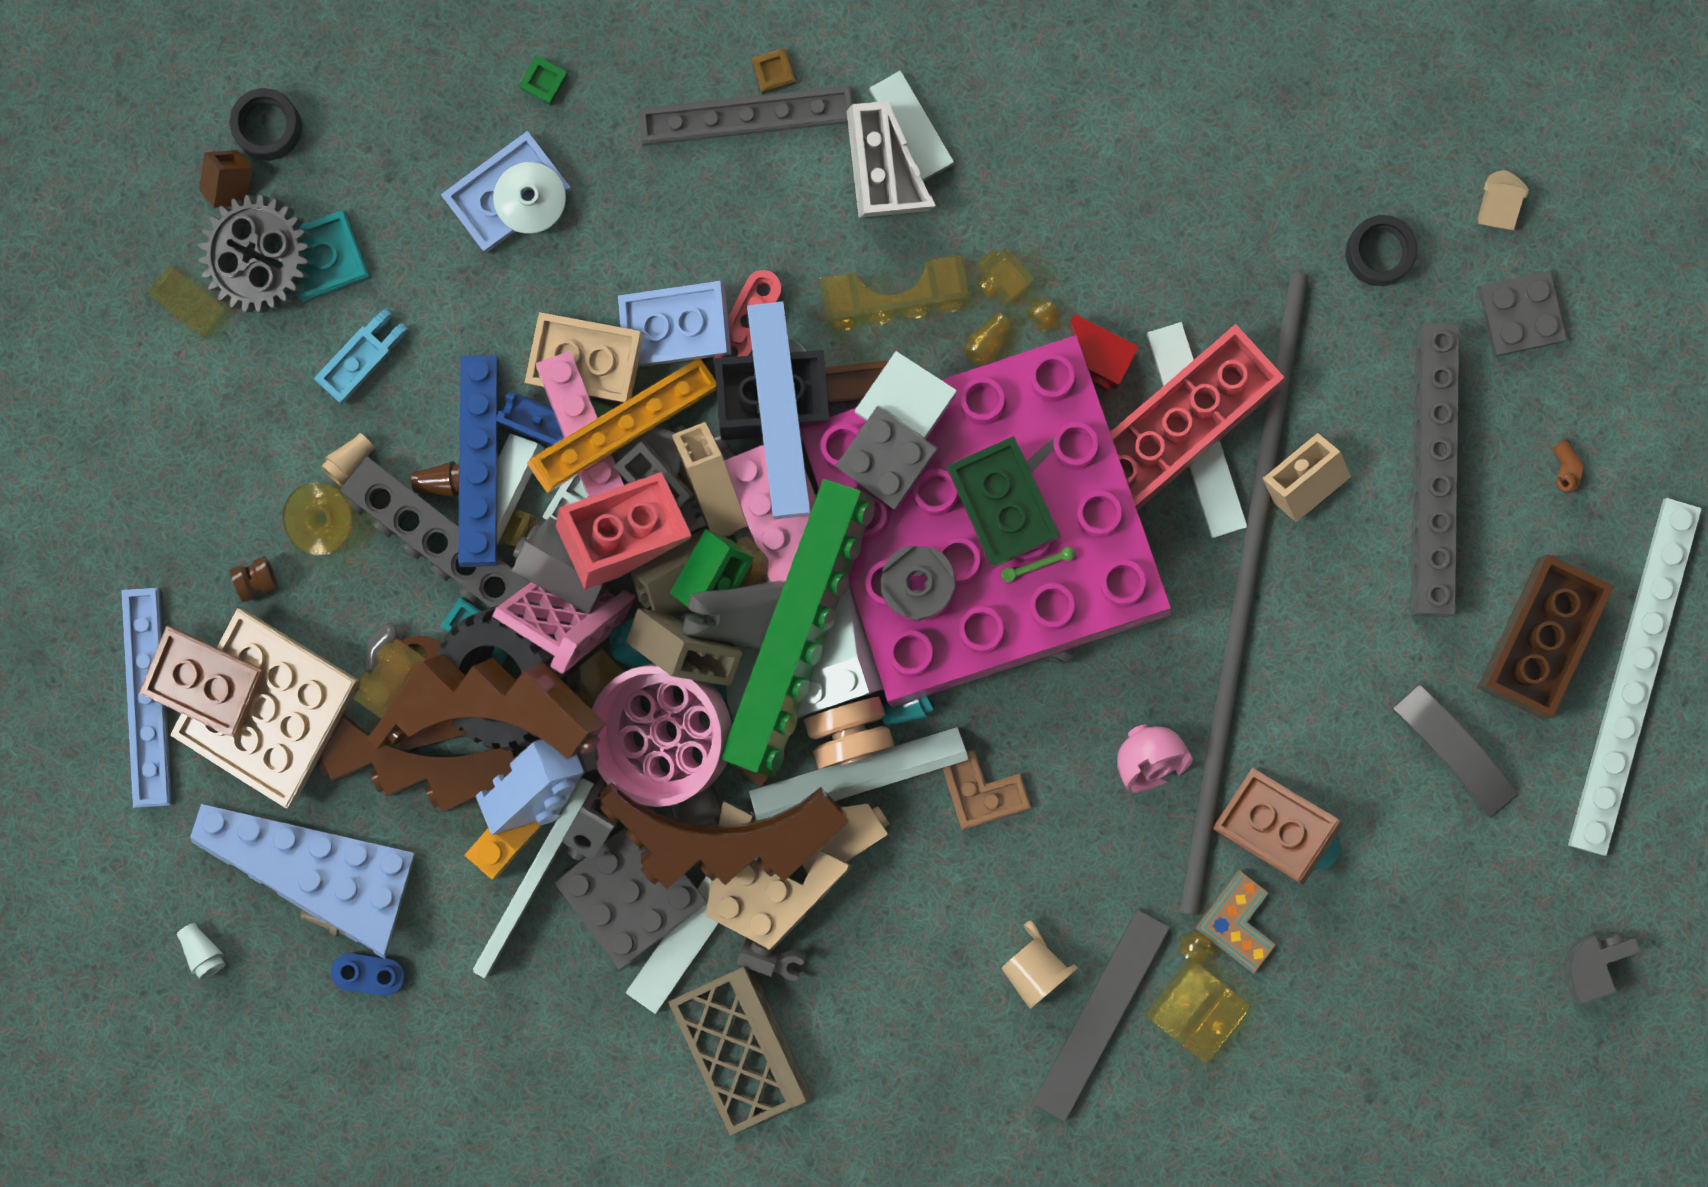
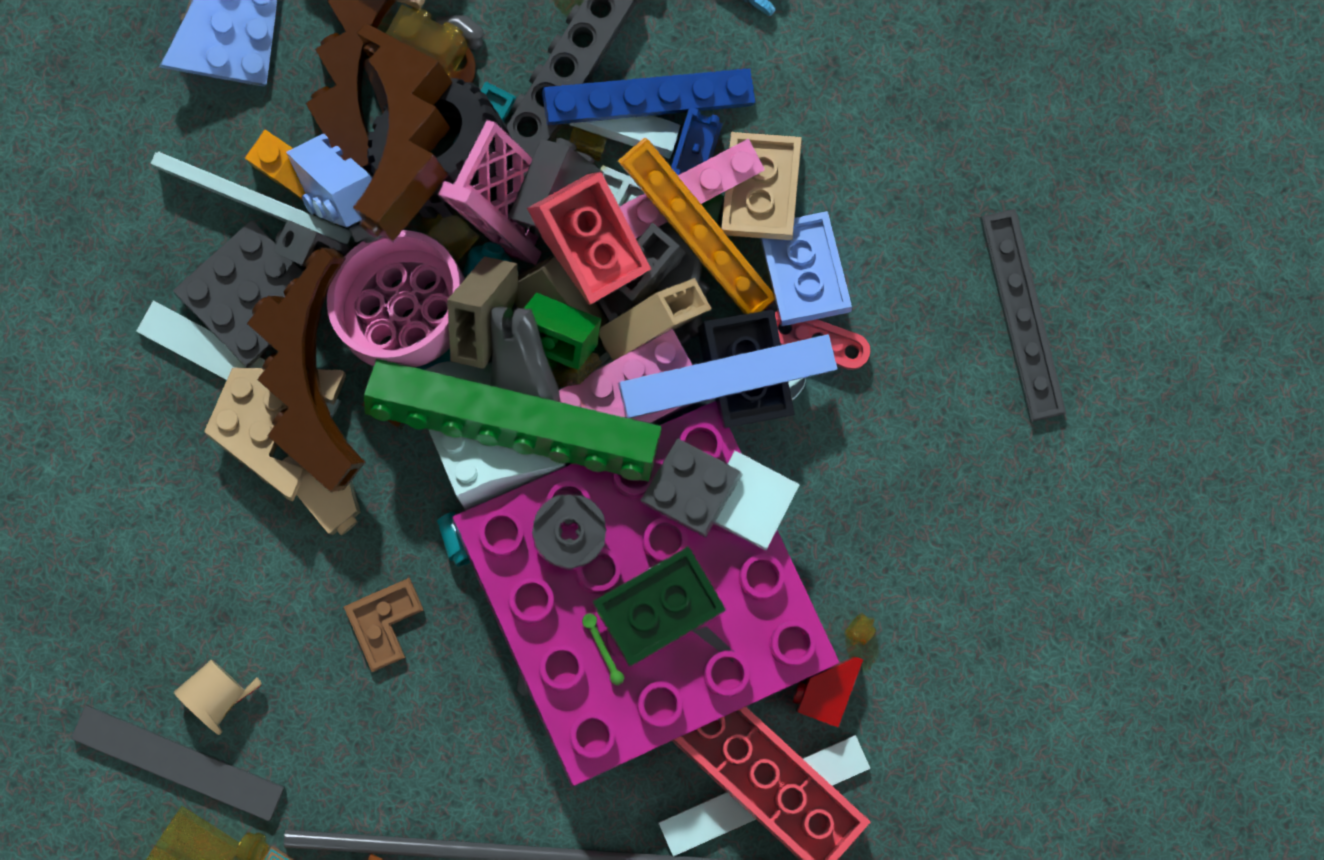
camera: 85 degrees right, 0 degrees up
blue plate [331,953,406,995] -> none
reddish brown cone [411,461,459,497] -> none
light blue plate [441,131,571,254] -> none
light aqua dish [493,162,566,234] -> none
green tile [519,55,568,106] -> none
dark tan fence [668,966,812,1136] -> none
dark grey head [670,785,721,826] -> none
dark grey plate [737,938,806,981] -> none
light aqua tile [749,727,968,821] -> none
pearl gold tile [751,48,796,94] -> none
light nougat wheel [804,696,894,769] -> none
clear yellow arch [819,255,969,330] -> none
reddish brown tile [825,360,889,404] -> none
white wedge [847,101,936,218] -> none
light aqua tile [869,71,954,182] -> none
clear yellow cone [963,313,1013,366] -> none
clear yellow brick [977,247,1035,309] -> none
bright pink cylinder [1117,724,1193,793] -> none

